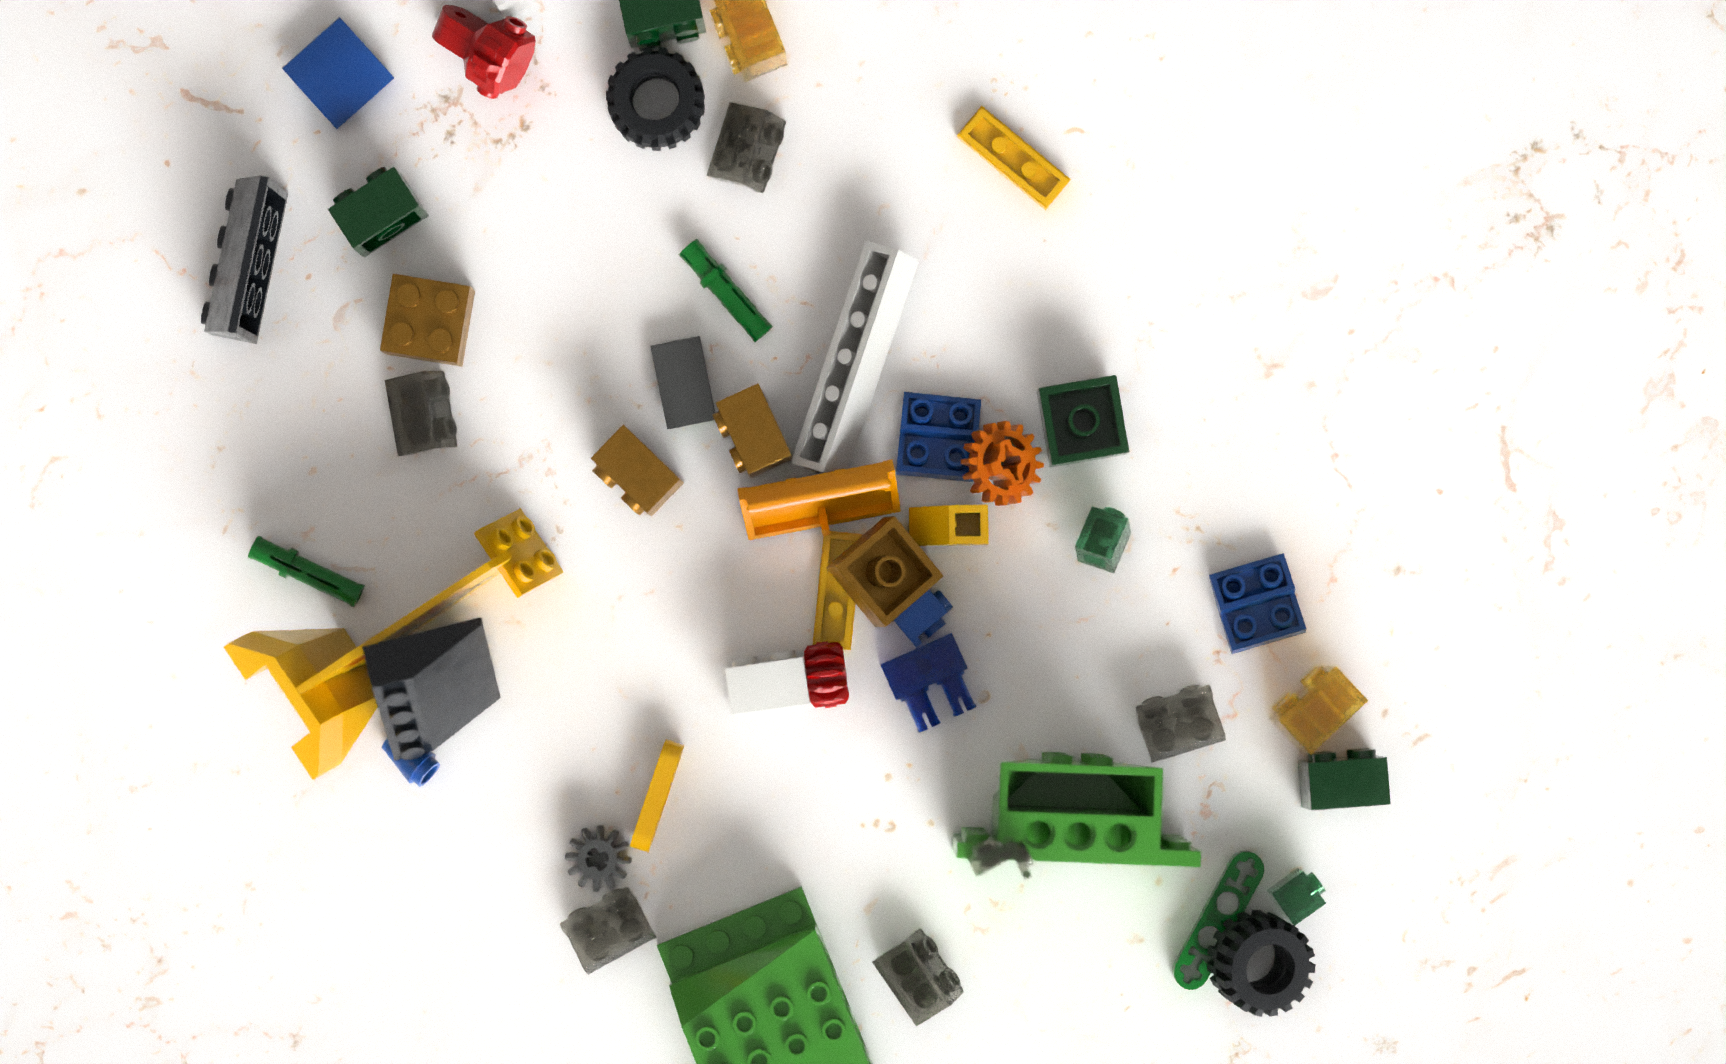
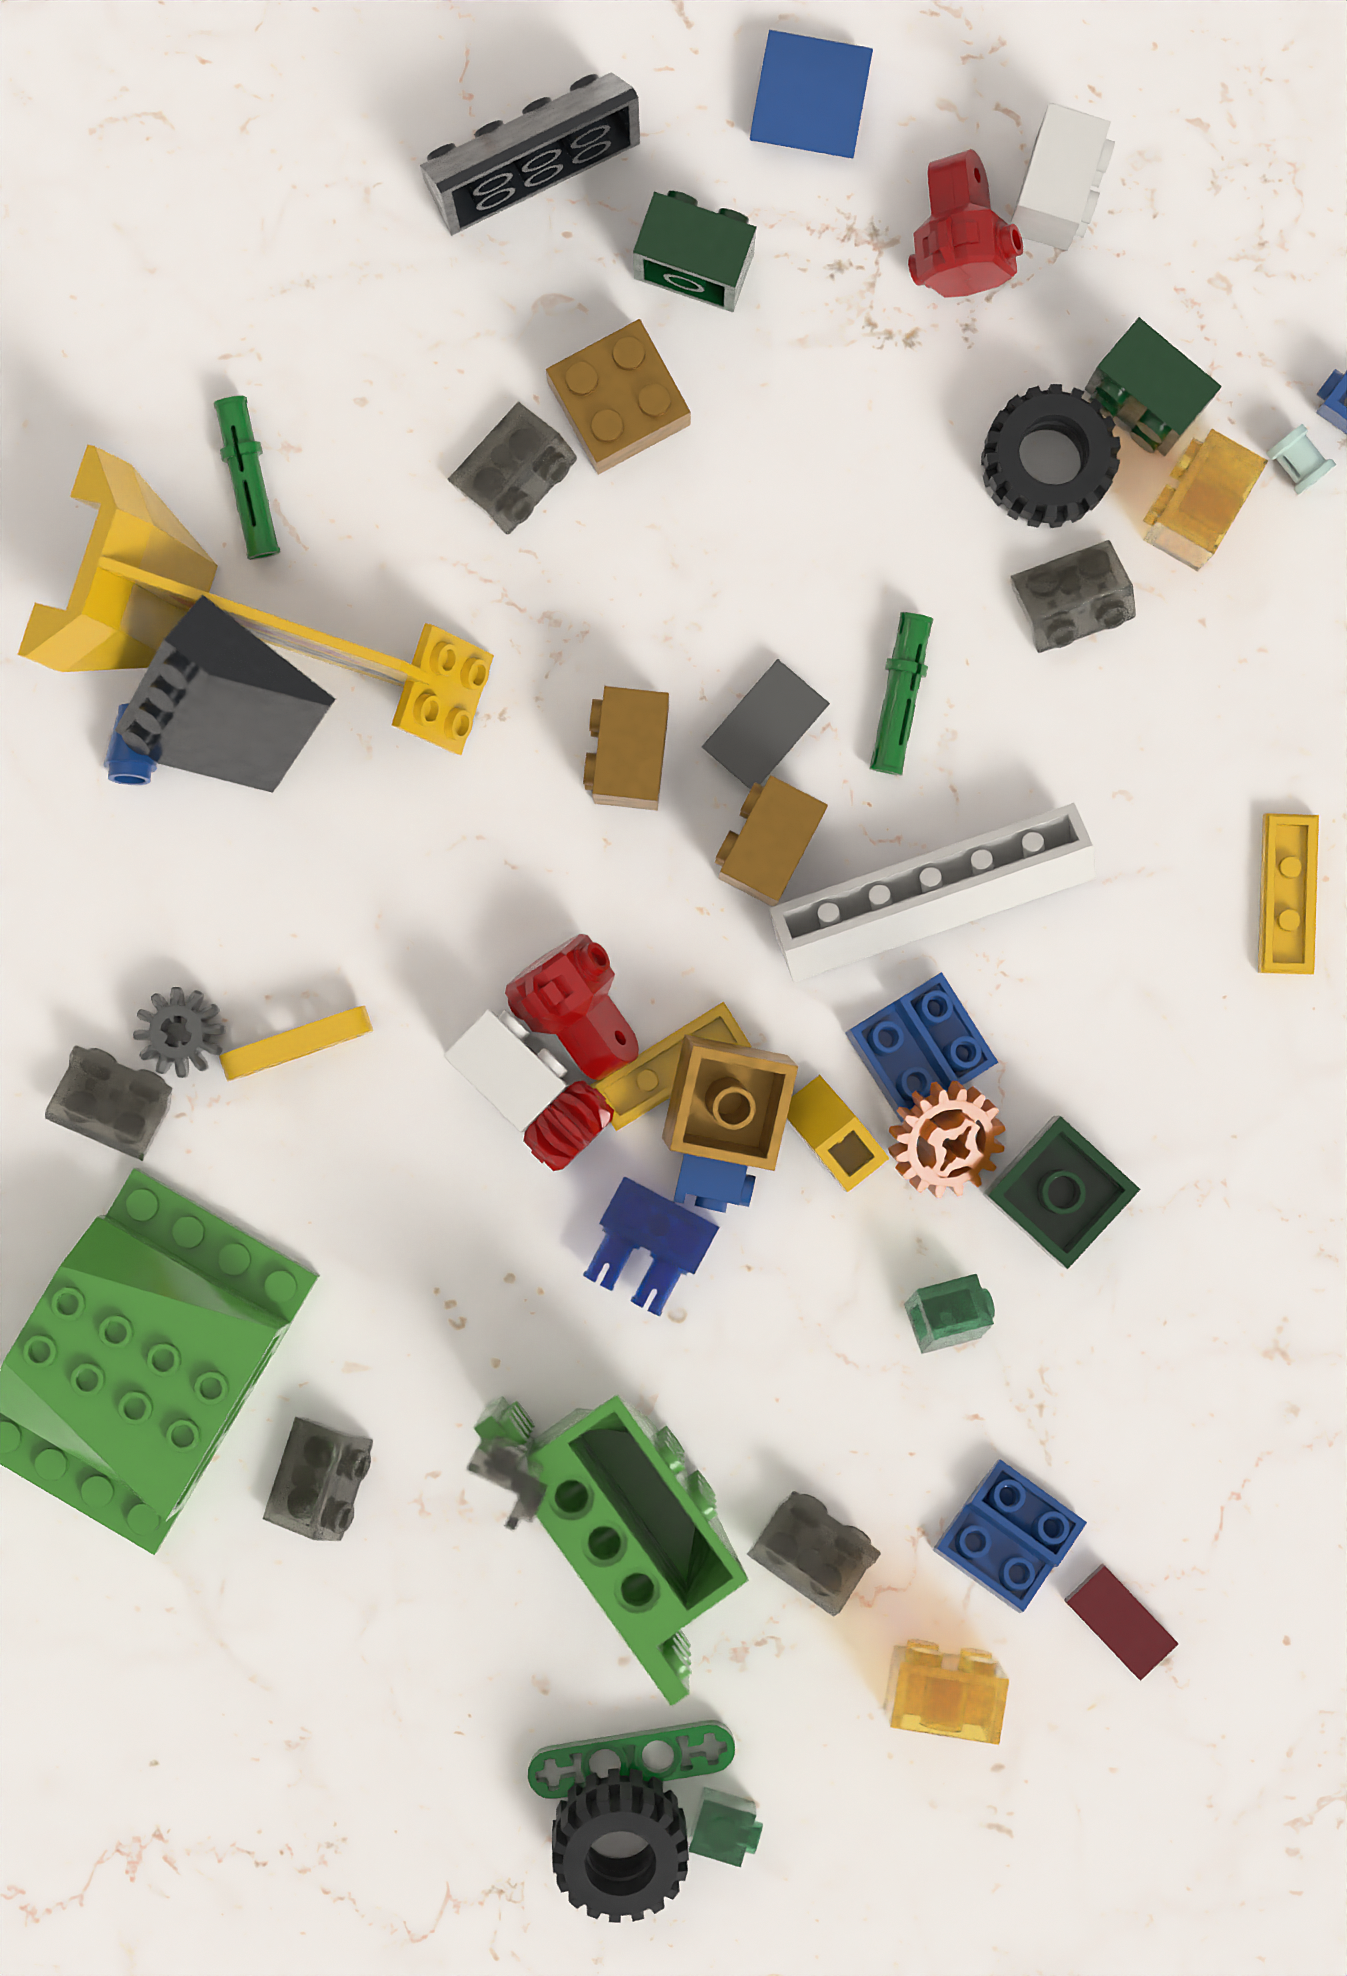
camera: 55 degrees right, 0 degrees up
light orange container [737,459,901,540] -> none
dark green brick [1298,748,1391,811] -> none
none -> red piece [505,934,639,1080]
none -> dark red tile [1064,1563,1179,1681]

